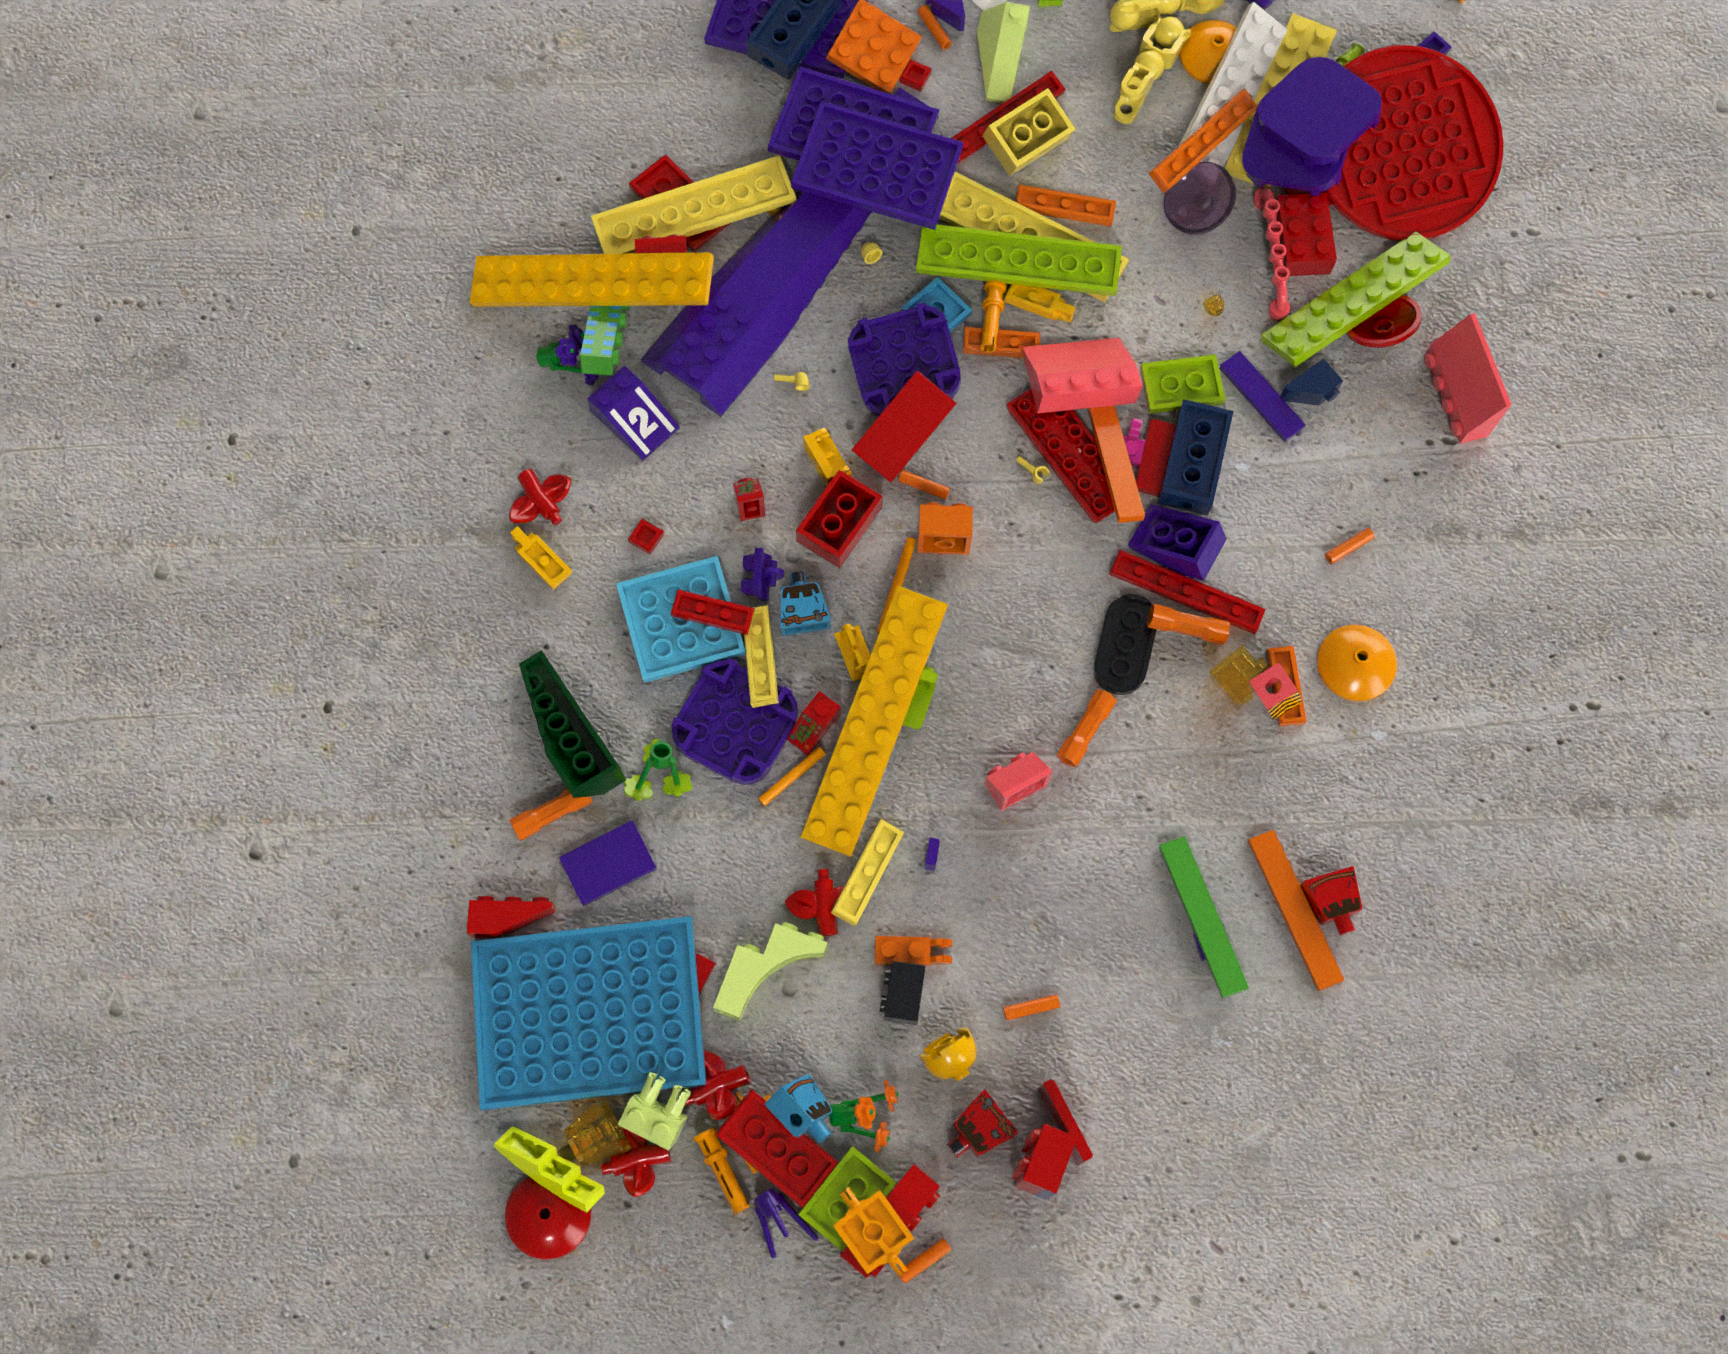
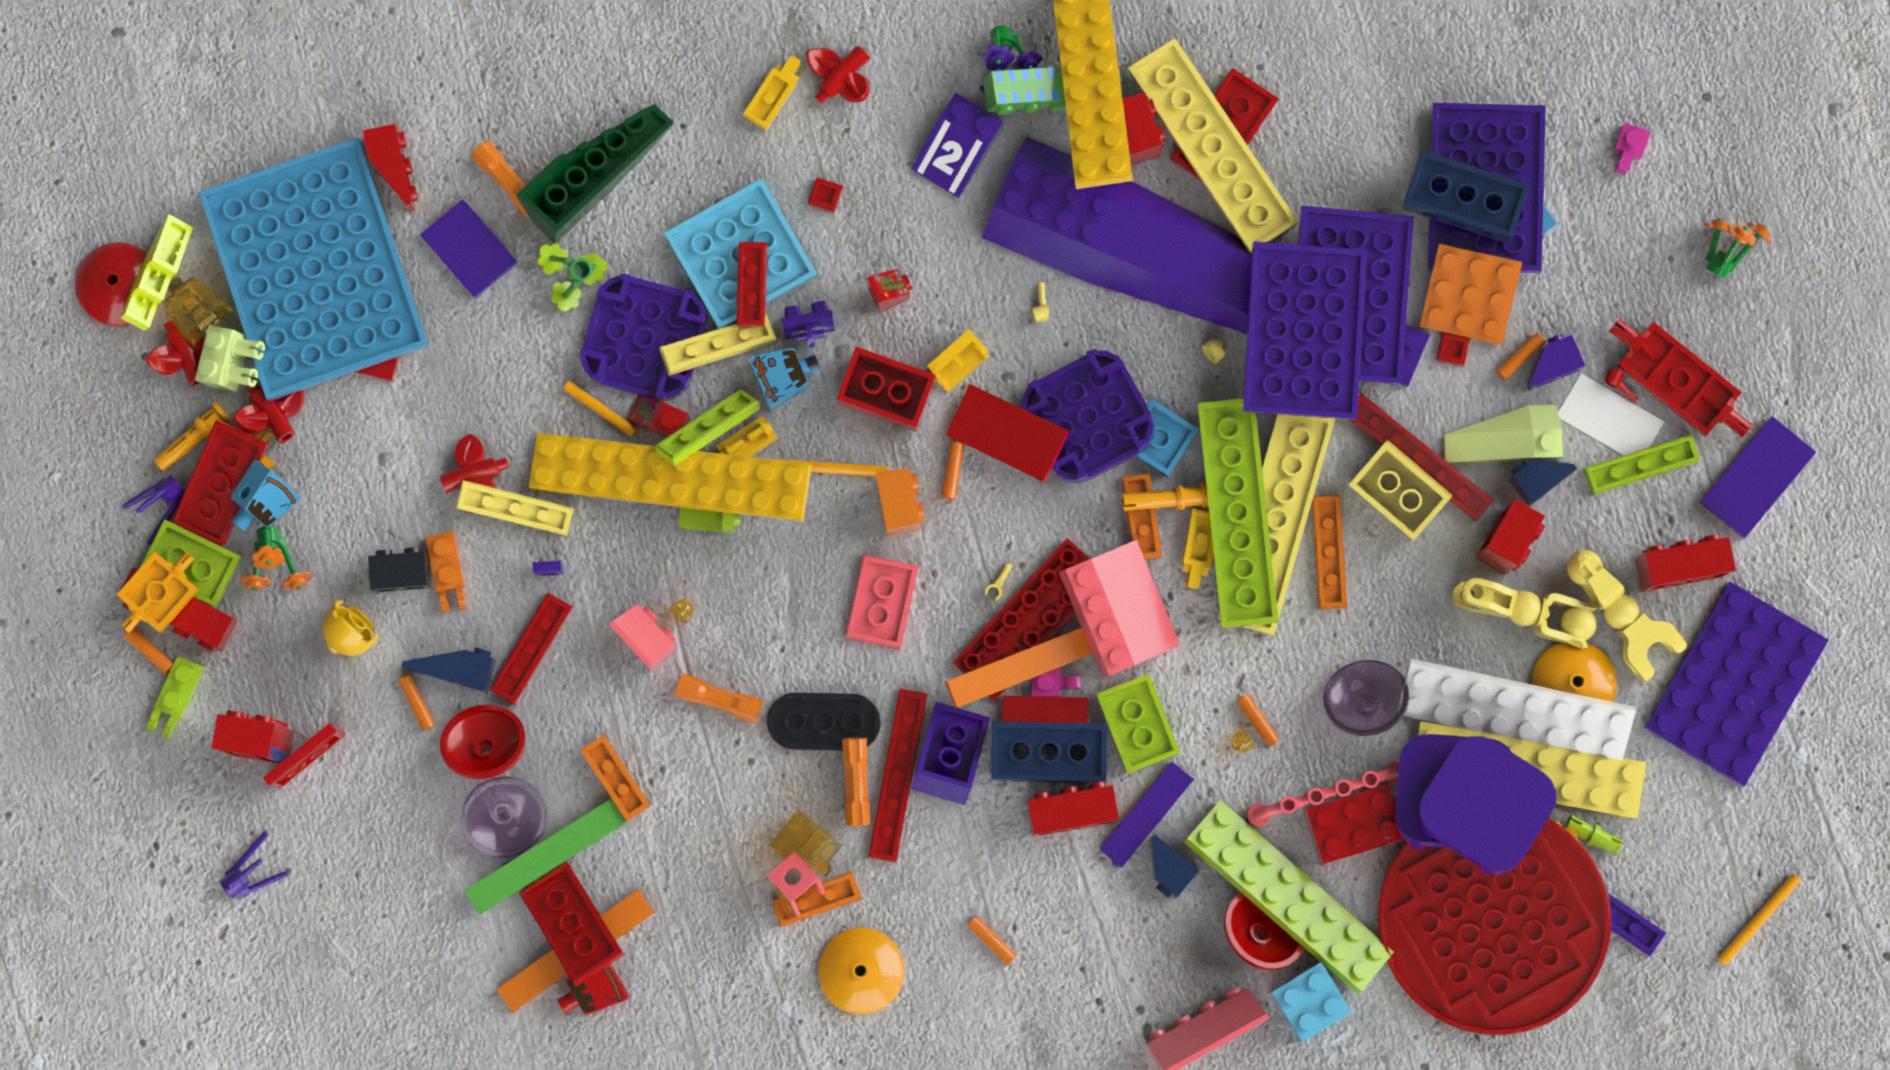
camera: 80 degrees right, 10 degrees up
yellowish green arch [713,922,828,1021] -> none
torso [947,1090,1019,1158] -> none
orange tile [1149,88,1257,193] -> none
none -> lime hinge [146,656,205,739]
none -> dark purple plant [220,831,289,899]
none -> dark blue slope [401,647,497,693]
none -> red dish [440,705,526,780]
none -> clear purple dish [460,776,547,858]
none -> red tile [490,592,573,705]
none -> red tile [519,861,625,987]
none -> orange plate [580,734,651,822]
none -> lime tile [655,389,760,466]
none -> clear yellow hinge [669,599,694,624]
none -> coral tile [845,554,919,650]
none -> red brick [1027,781,1119,837]
none -> orange piece [1236,693,1280,748]
none -> medium azure brick [1269,962,1352,1042]
none -> red brick [1475,499,1546,575]
none -> dark blue slope [1508,459,1577,507]

